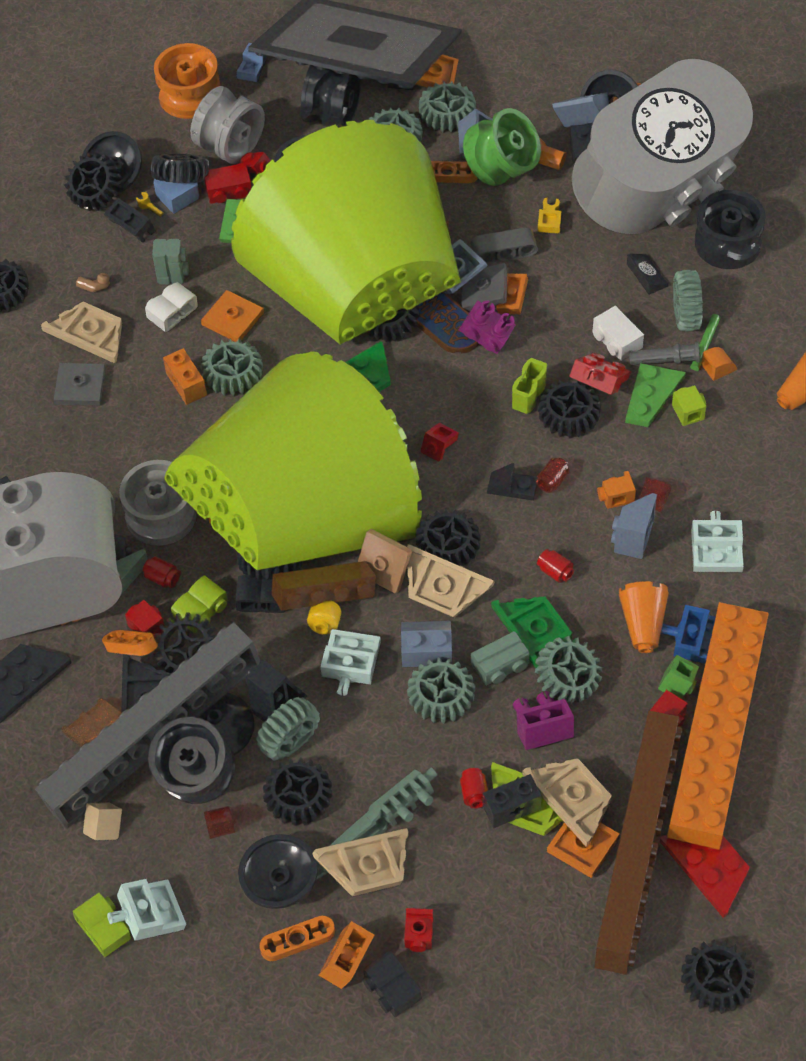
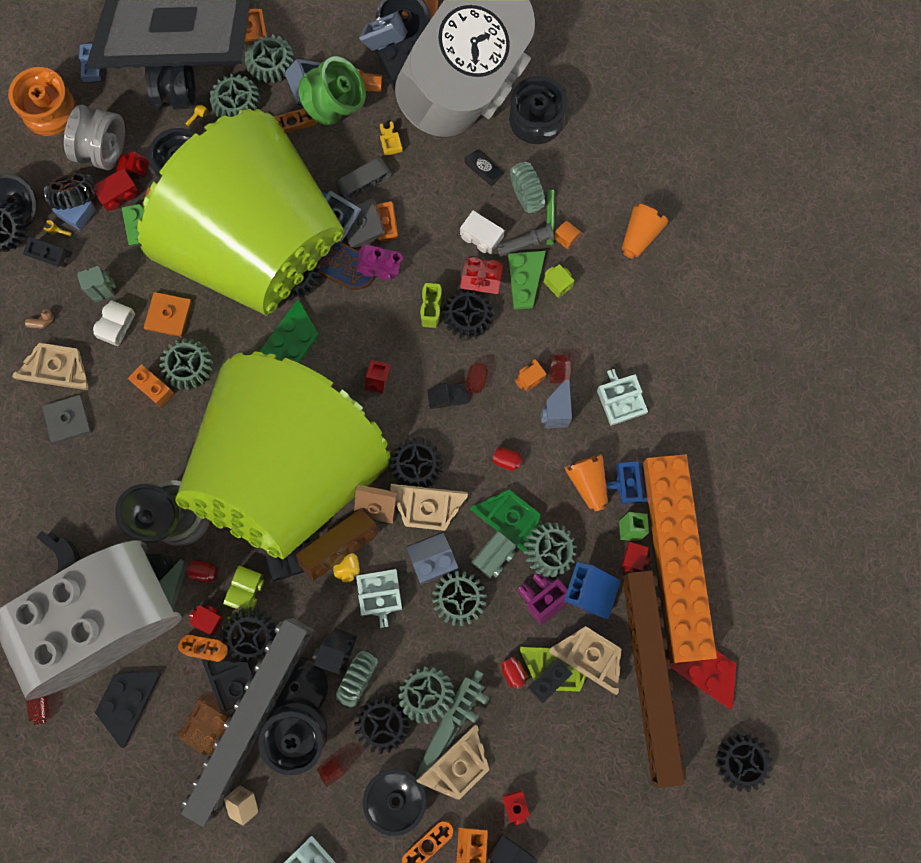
camera: 25 degrees left, 20 degrees up
orange plate [547,822,620,878] -> none
none -> black dish [115,484,179,543]
none -> sand green gear [398,667,455,724]
none -> blue brick [564,562,621,619]

